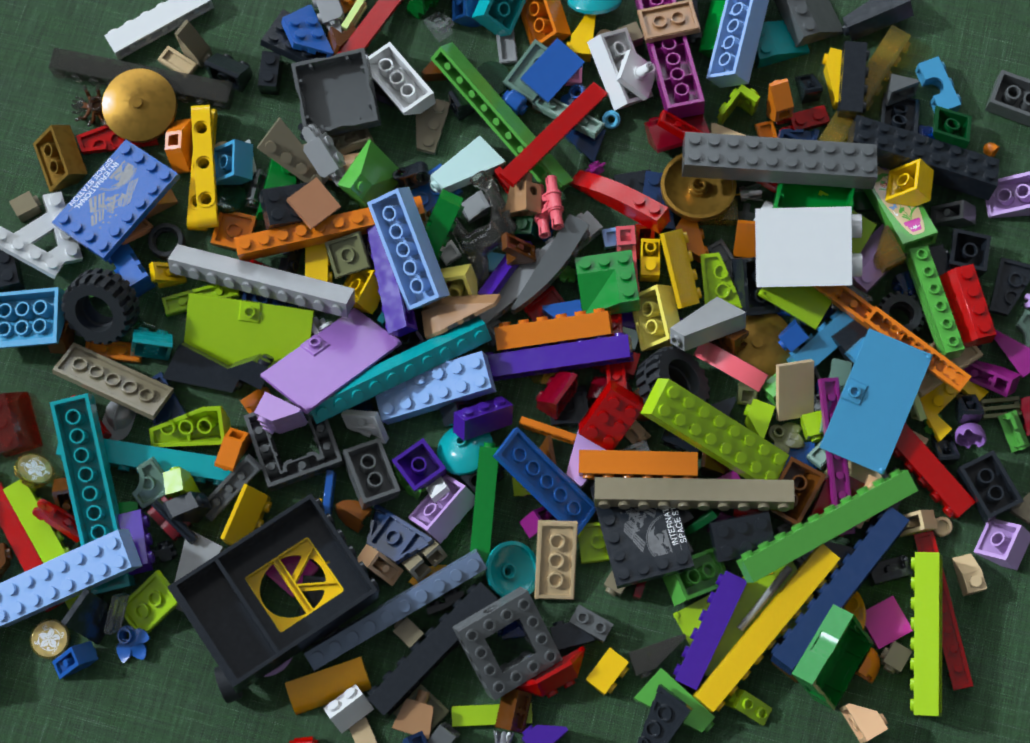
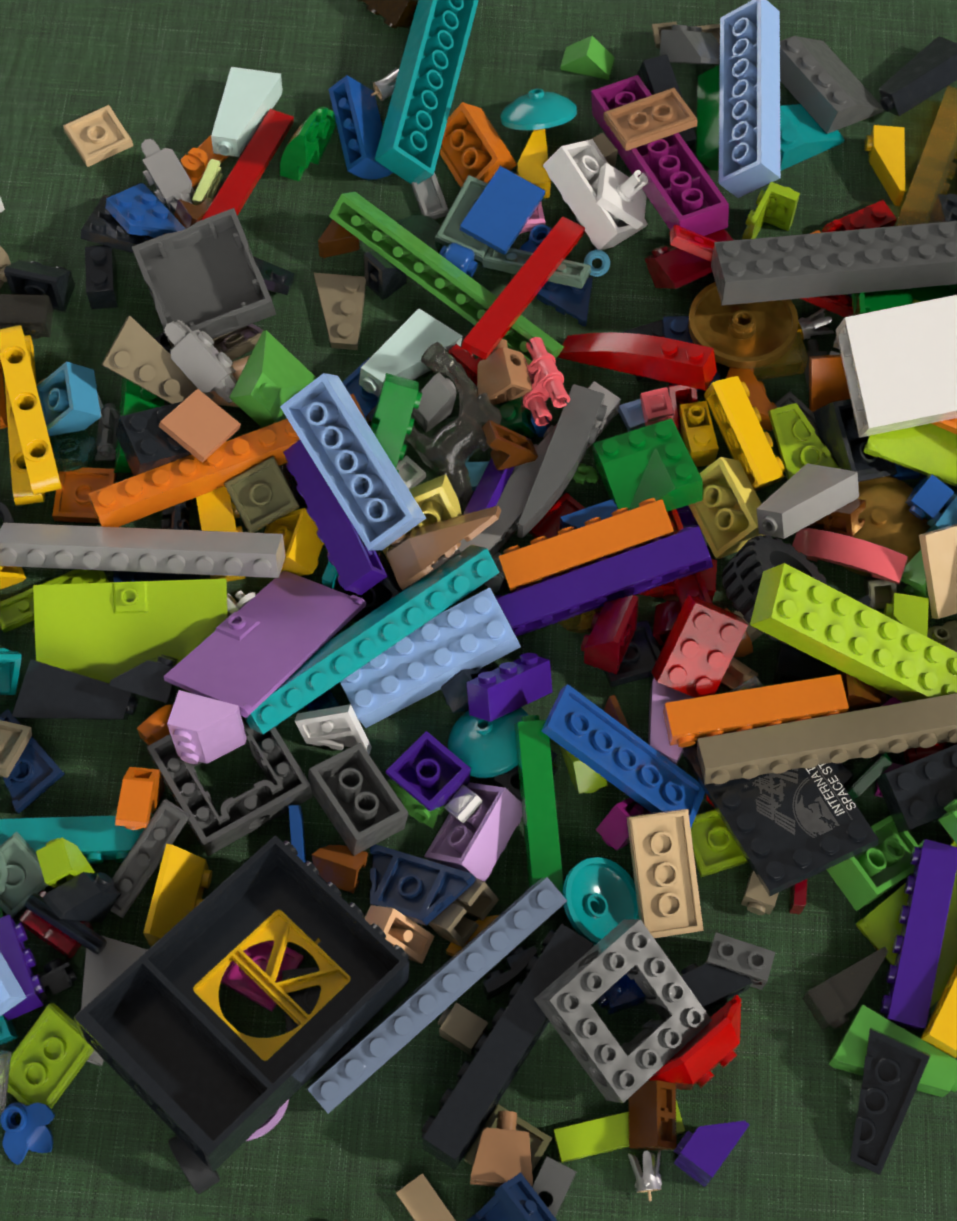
camera: 15 degrees left, 10 degrees down
lime wedge [149,406,231,447] -> none
light orange brick [285,657,372,715] -> none
white brick [323,684,374,734] -> none
white slope [368,42,436,115] -> none
black piece [392,161,430,190] -> none
clear slope [423,11,454,42] -> none
orange tile [519,416,577,445] -> none
magenta plate [585,161,606,175] -> none
yellow brick [585,648,629,695] -> none
orange slope [766,78,794,122] -> none
black slope [795,73,823,104] -> none
black brick [837,41,870,119] -> none

